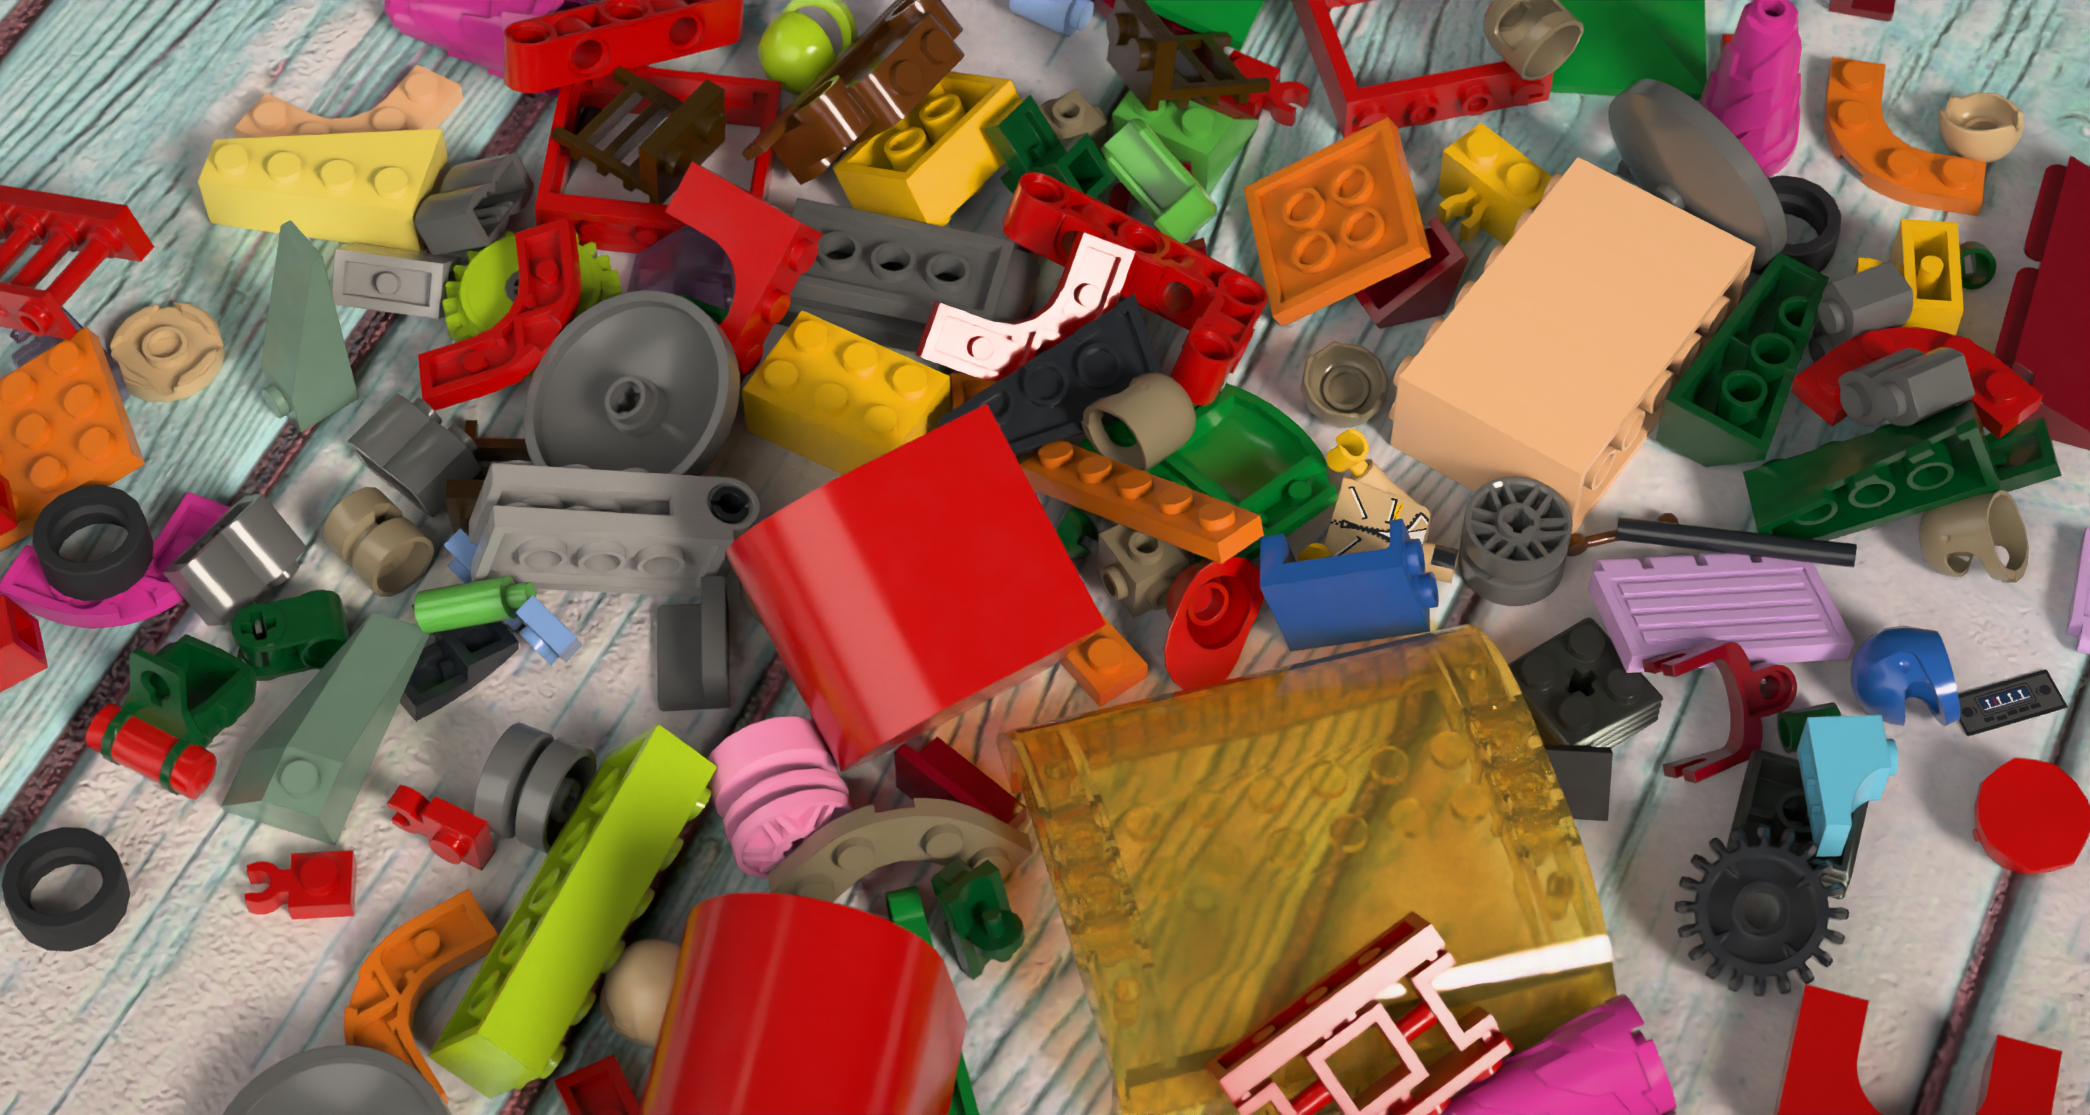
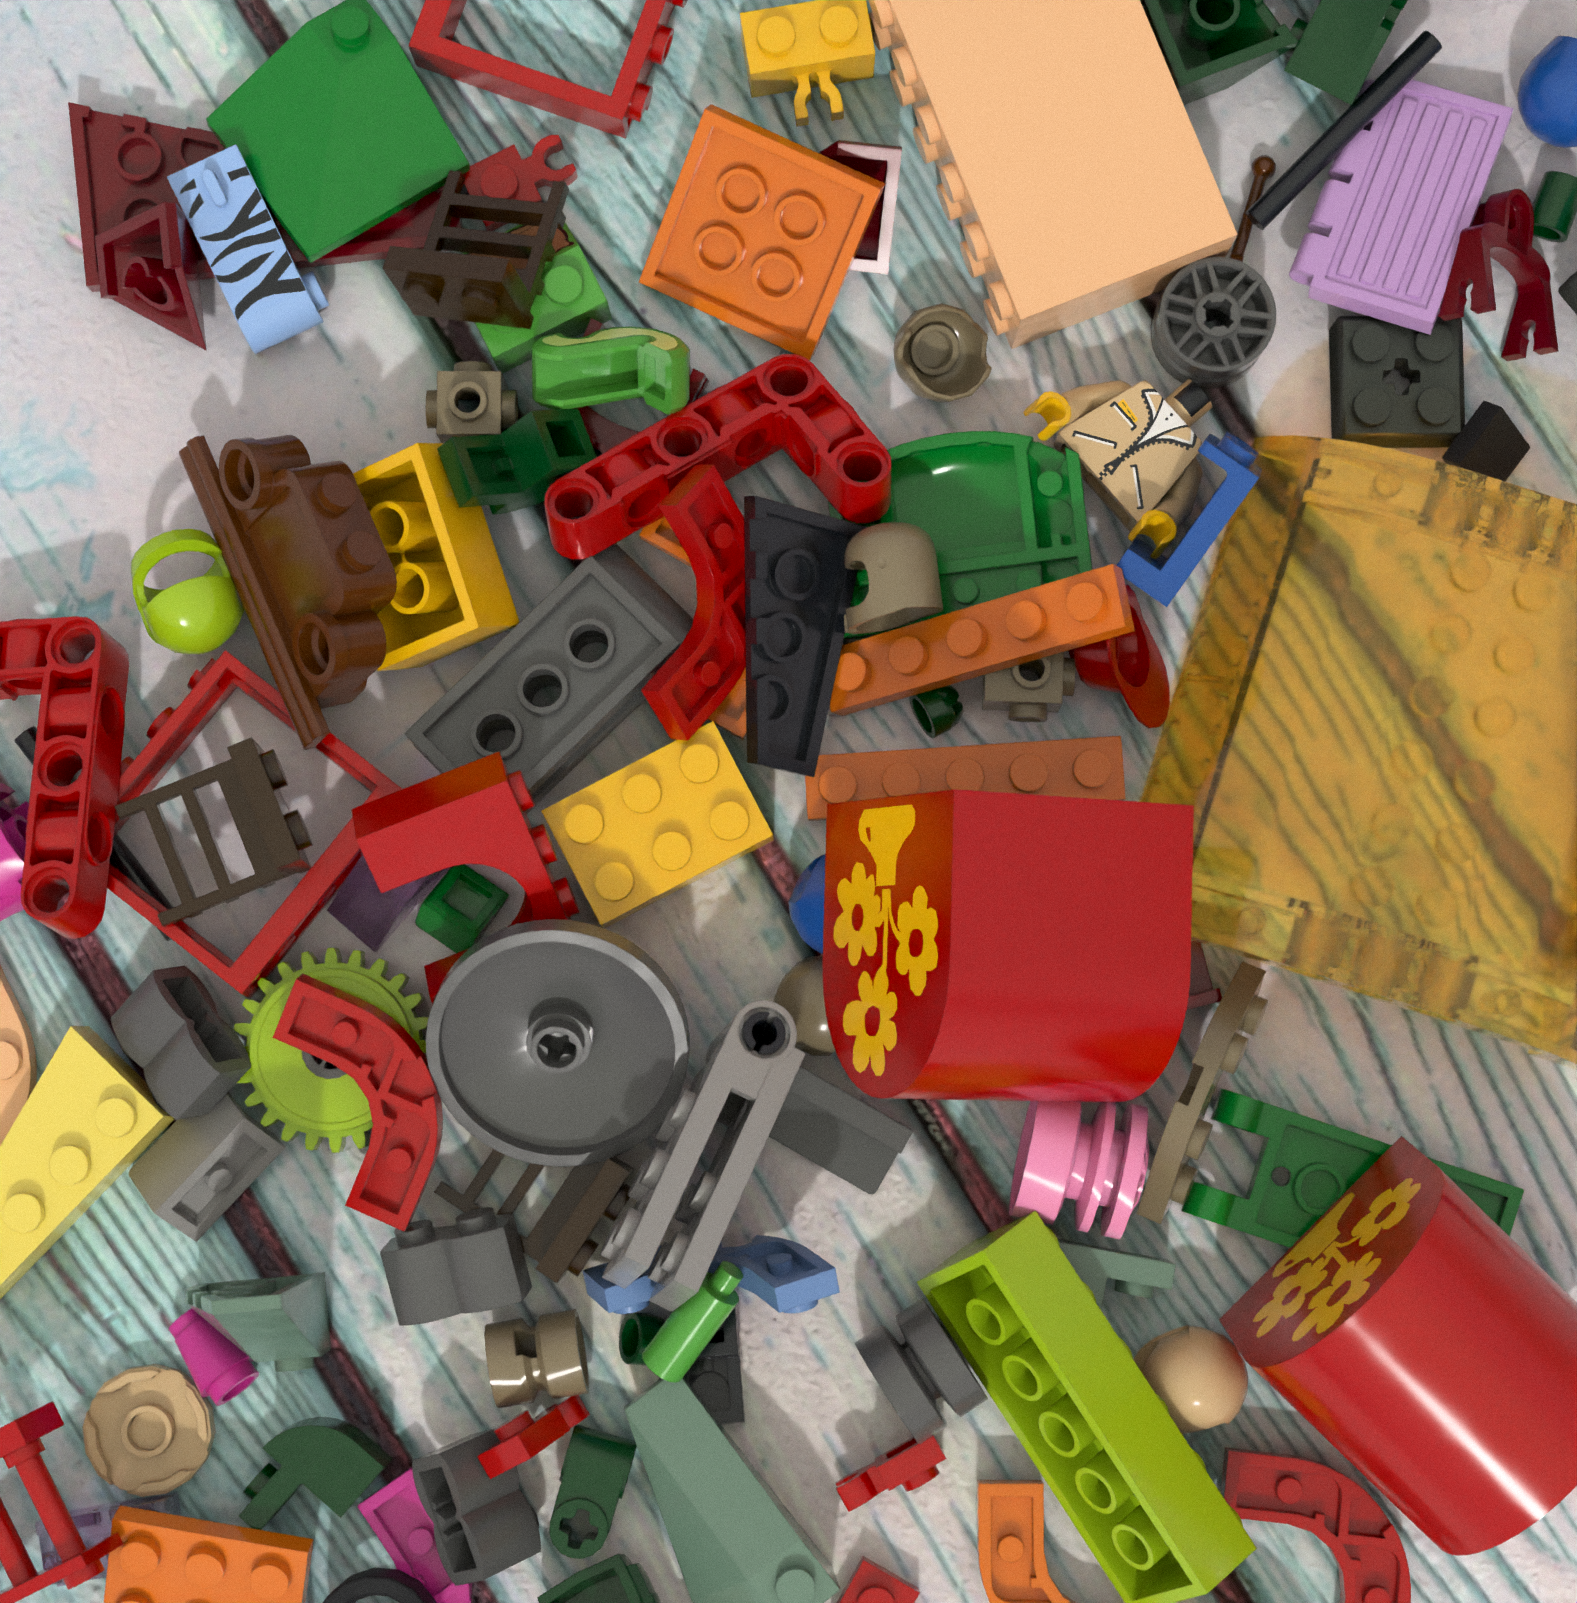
camera: 55 degrees left, 30 degrees up
dark green hips [930,859,1025,980] -> none
none -> dark pink cone [168,1309,259,1406]
none -> dark green brick [238,1417,393,1530]
none -> red plate [477,1395,590,1479]
none -> sand green slope [1057,1238,1176,1309]

